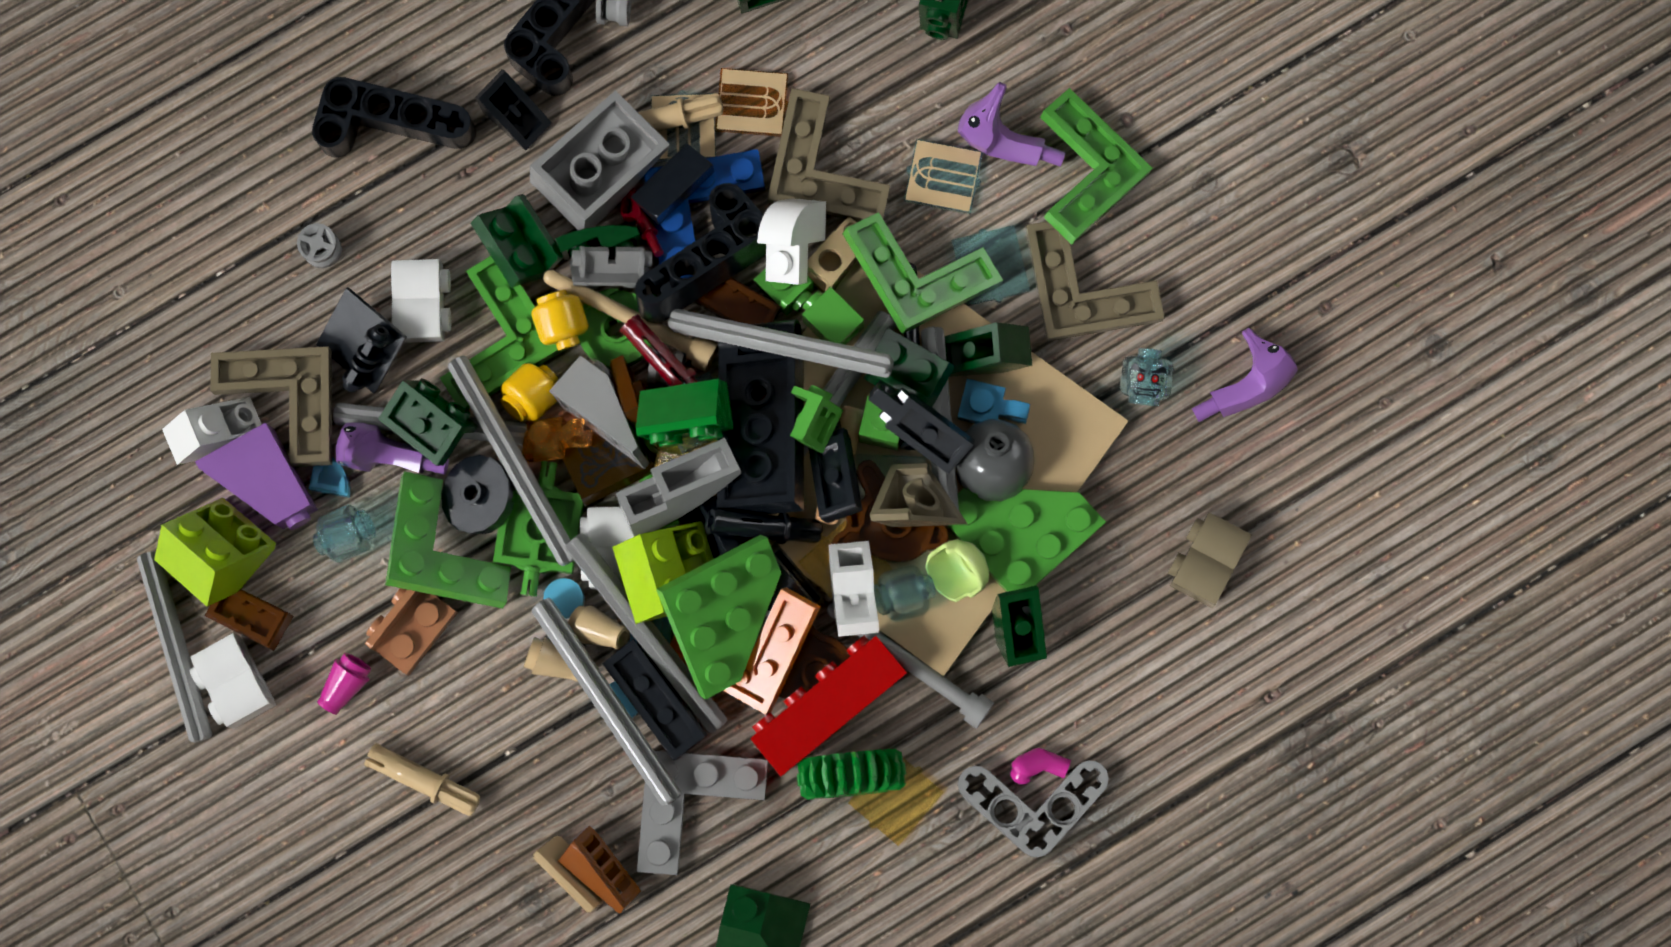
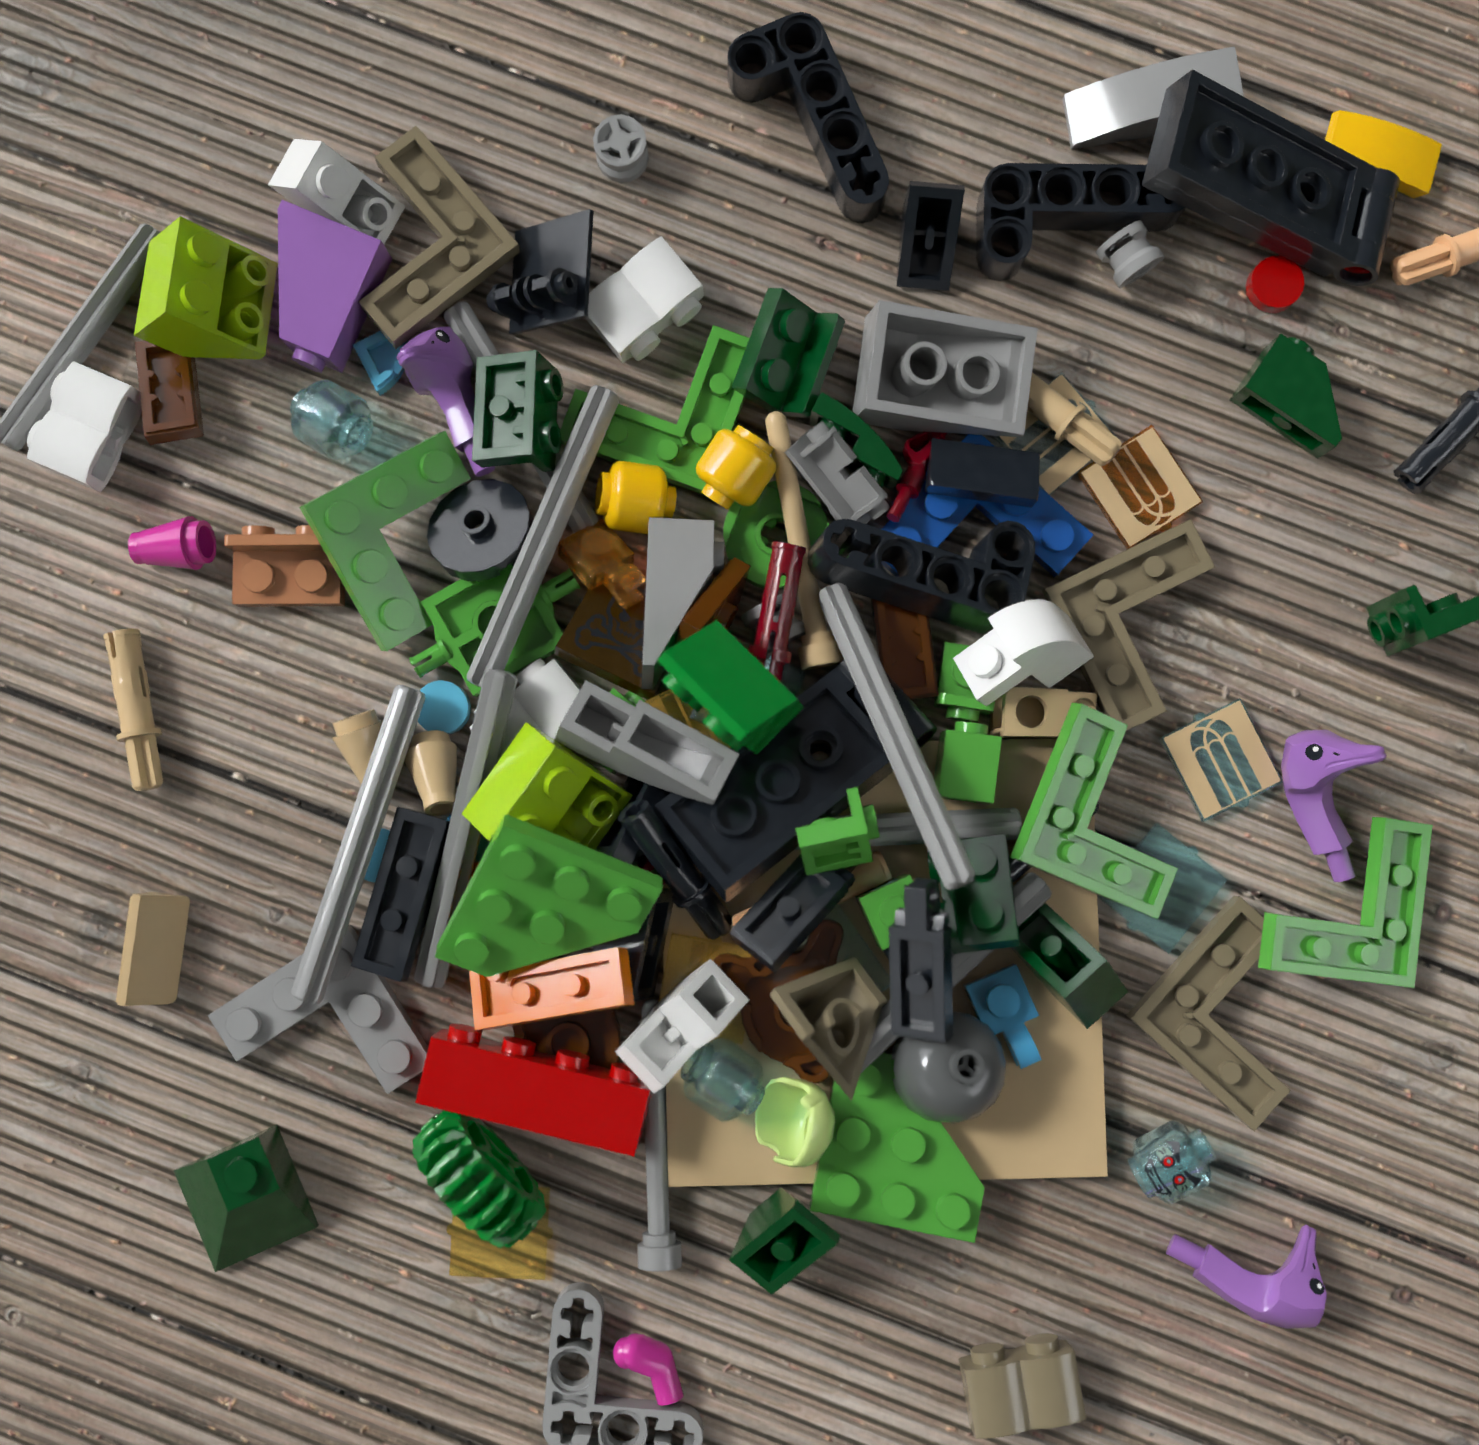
camera: 50 degrees right, 5 degrees up
dark orange slope [558,826,641,914] -> none

